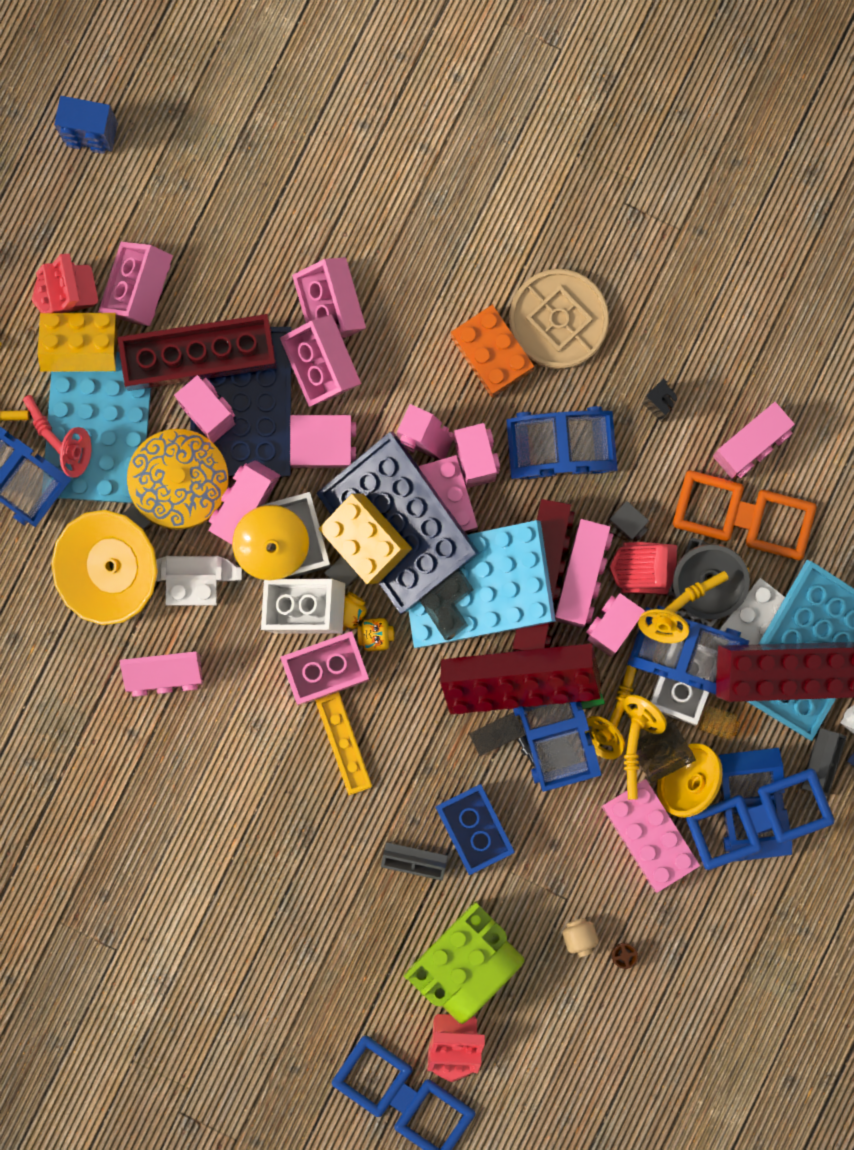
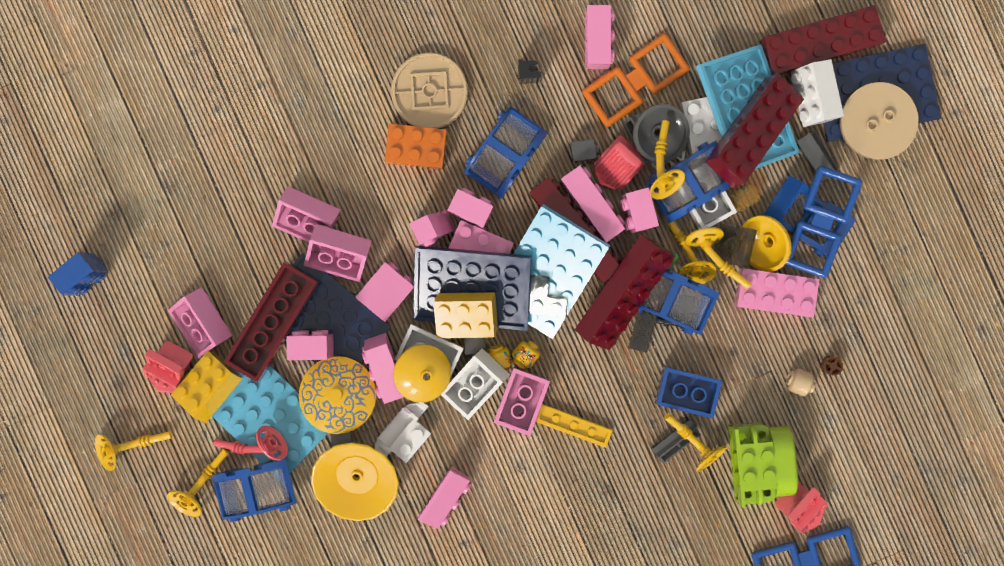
camera: 50 degrees left, 5 degrees up
none -> yellow dish [664,413,727,472]

